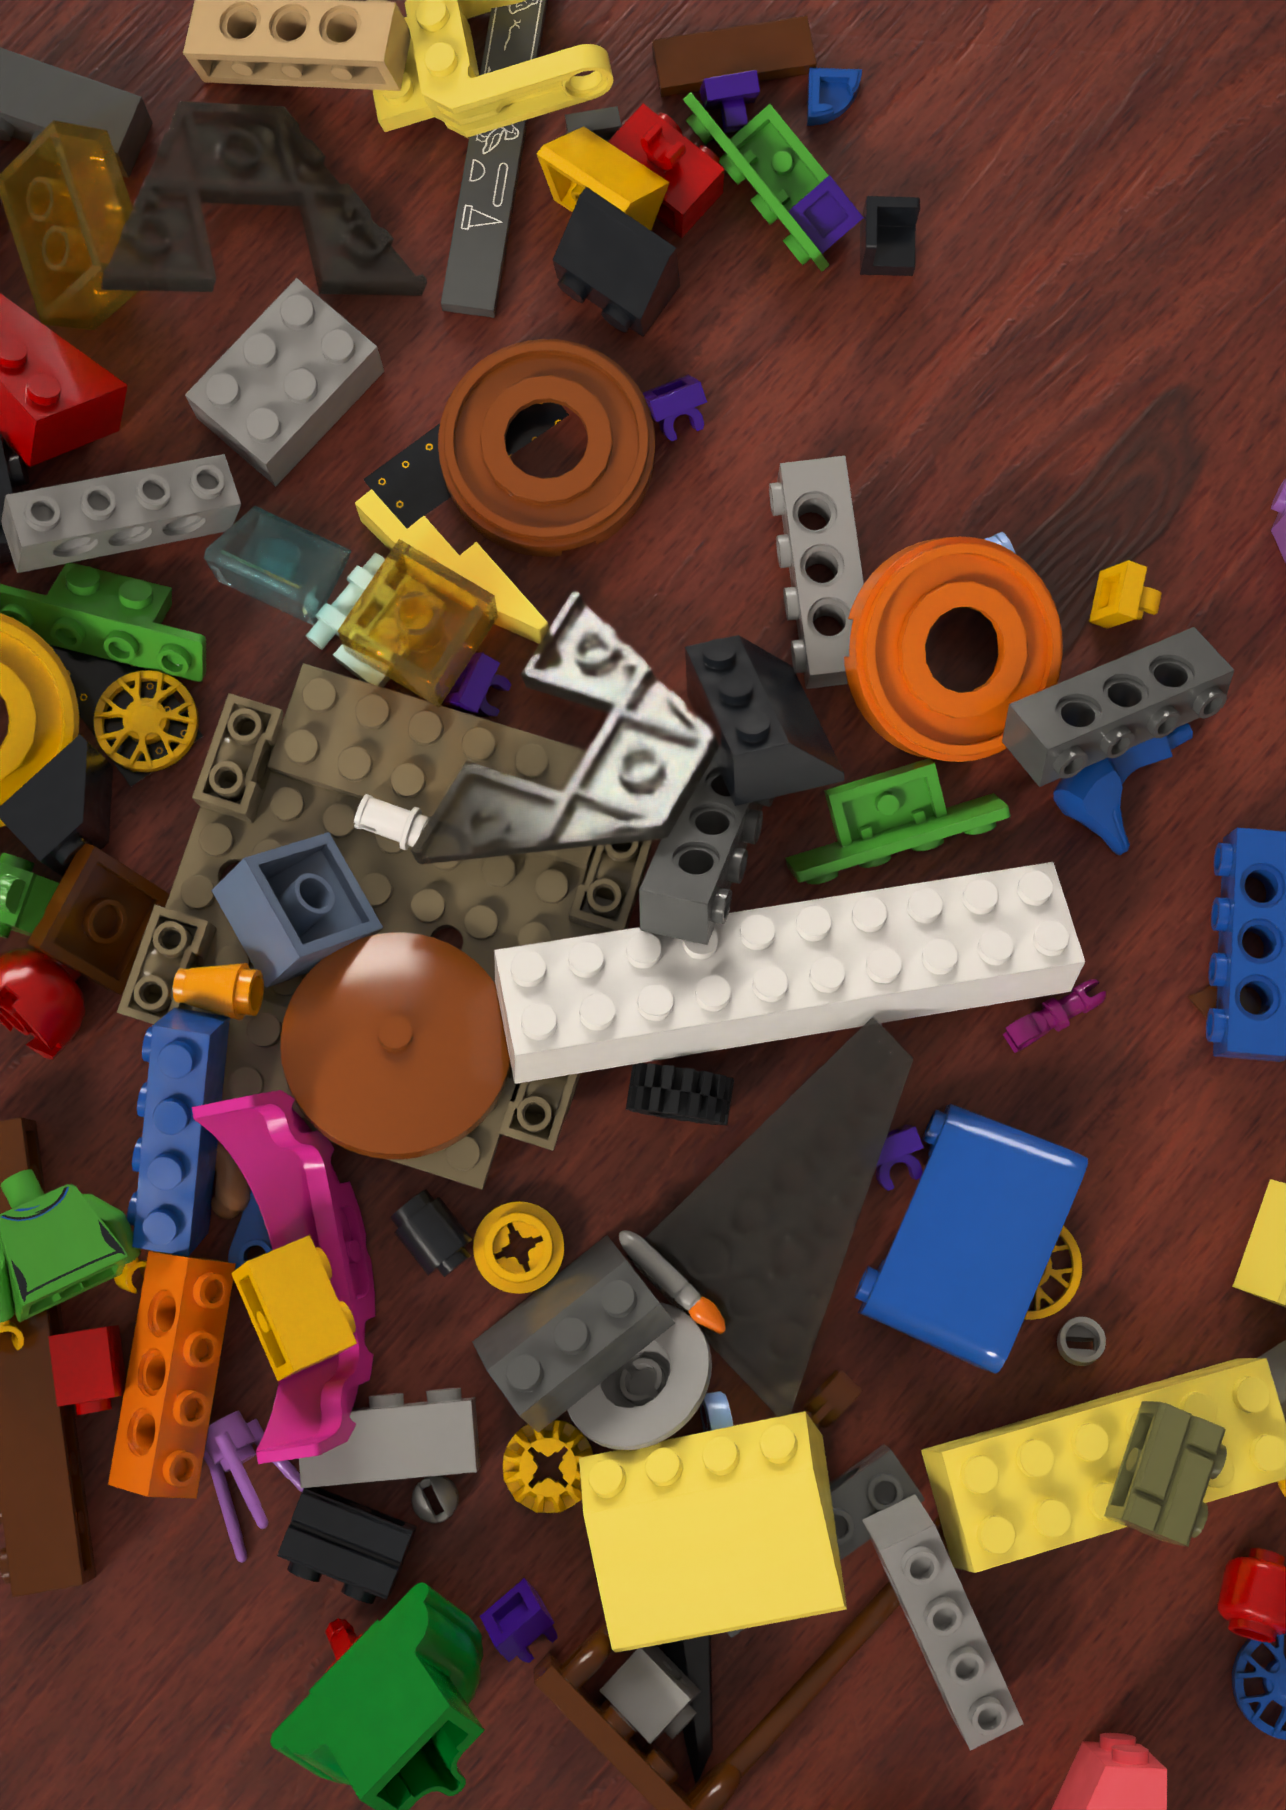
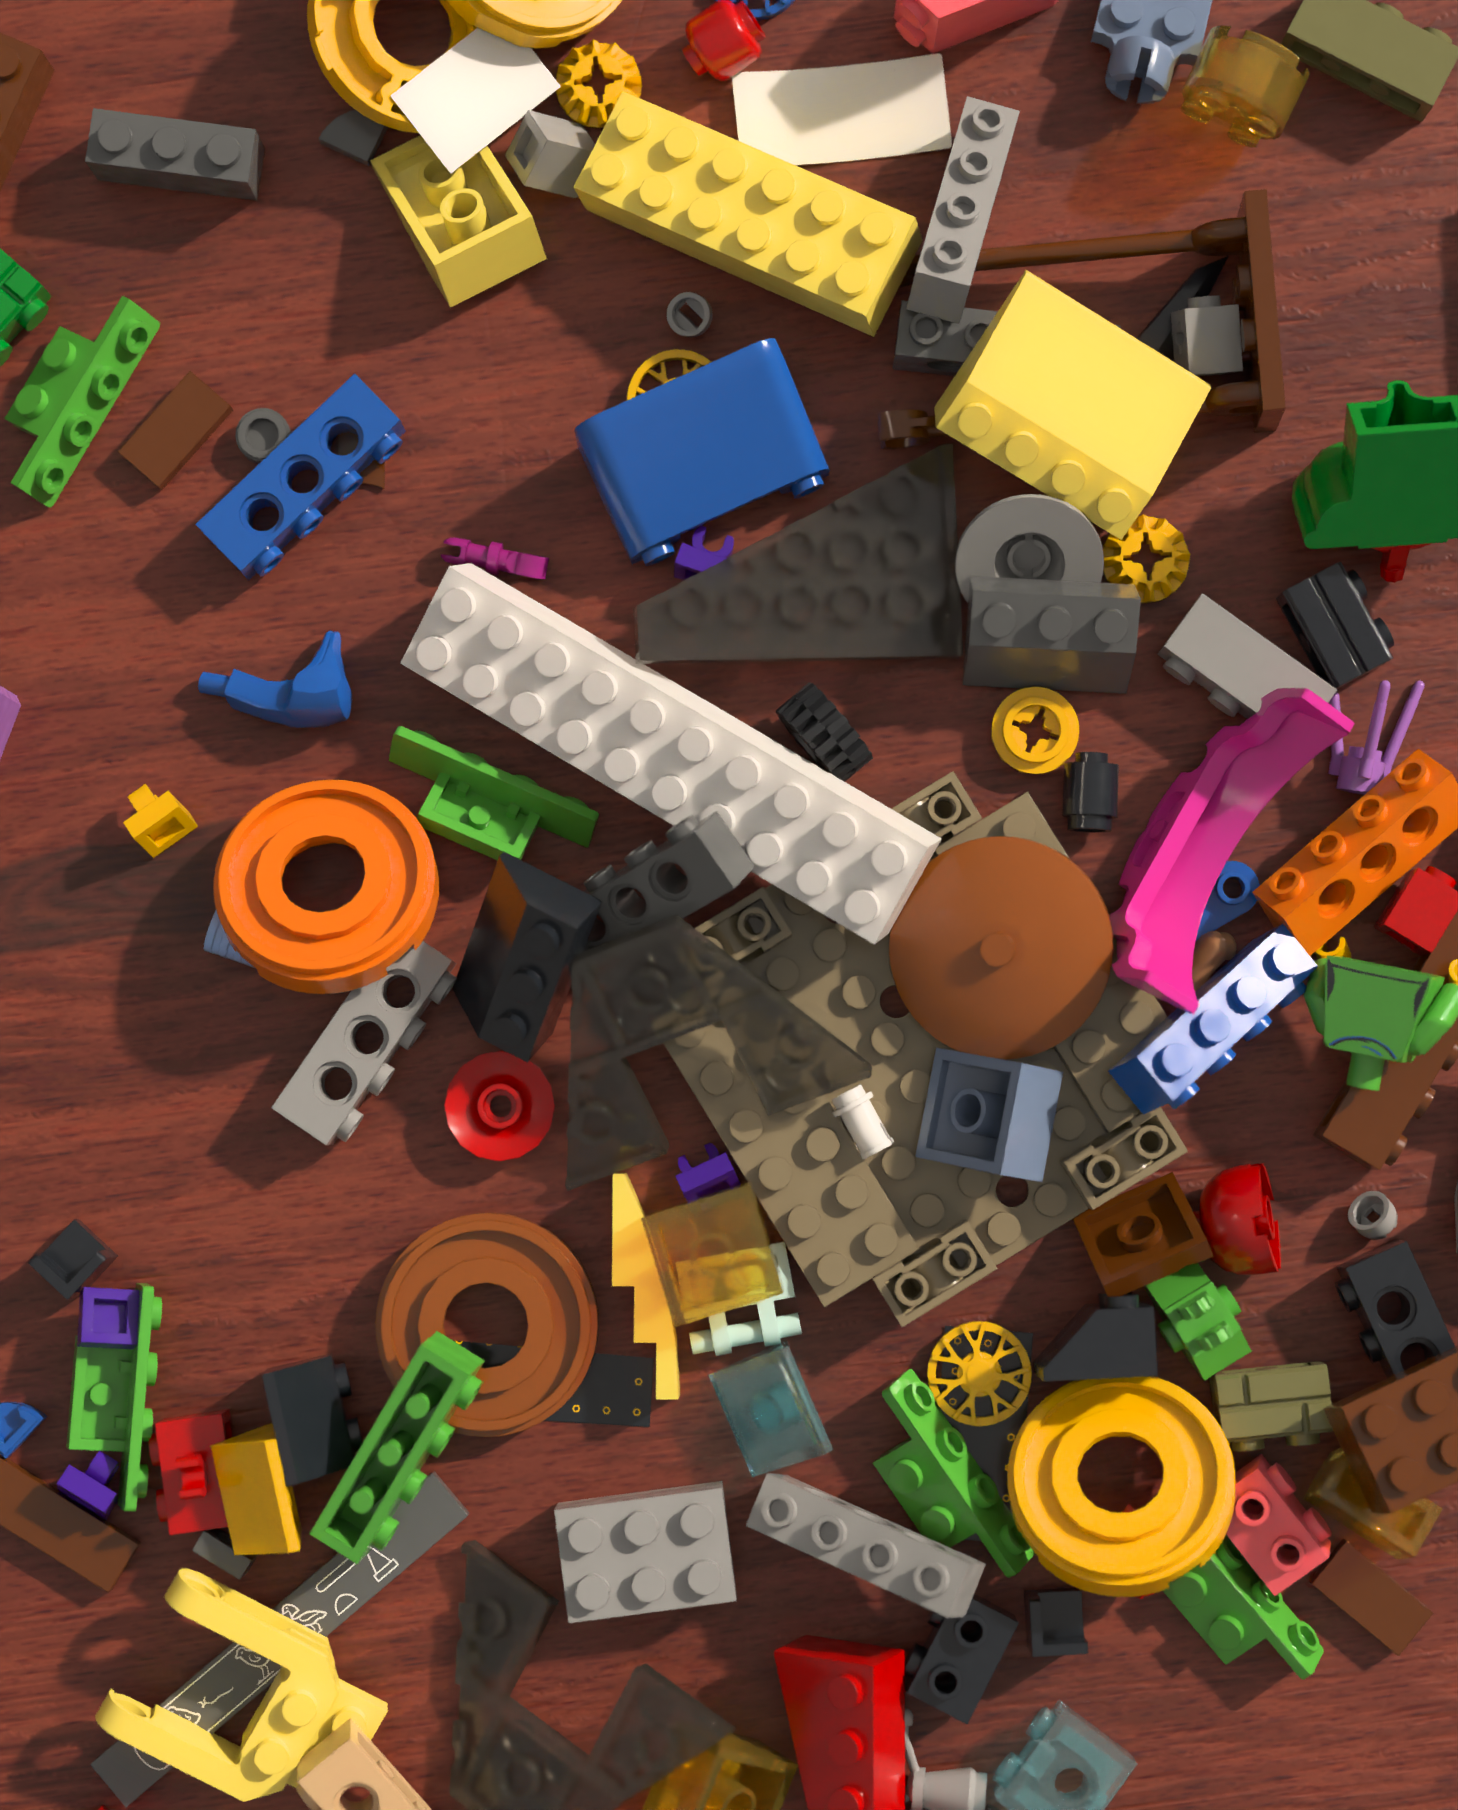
camera: 135 degrees left, 5 degrees up
light orange cone [173,963,264,1021] -> none
yellow brick [231,1235,357,1381] -> none
light grey hinge [411,1475,459,1523] -> none
dark purple tile [480,1578,558,1663] -> none
light grey piece [619,1230,726,1334] -> none
dark purple tile [642,375,707,441] -> none
light blue tile [700,1391,733,1432] -> none
dark grey brick [1002,627,1234,787] -> none
olive brick [1104,1401,1227,1547] -> none
none -> bright green brick [310,1331,484,1564]
none -> red dish [444,1051,555,1162]
none -> white sticker [732,53,952,165]

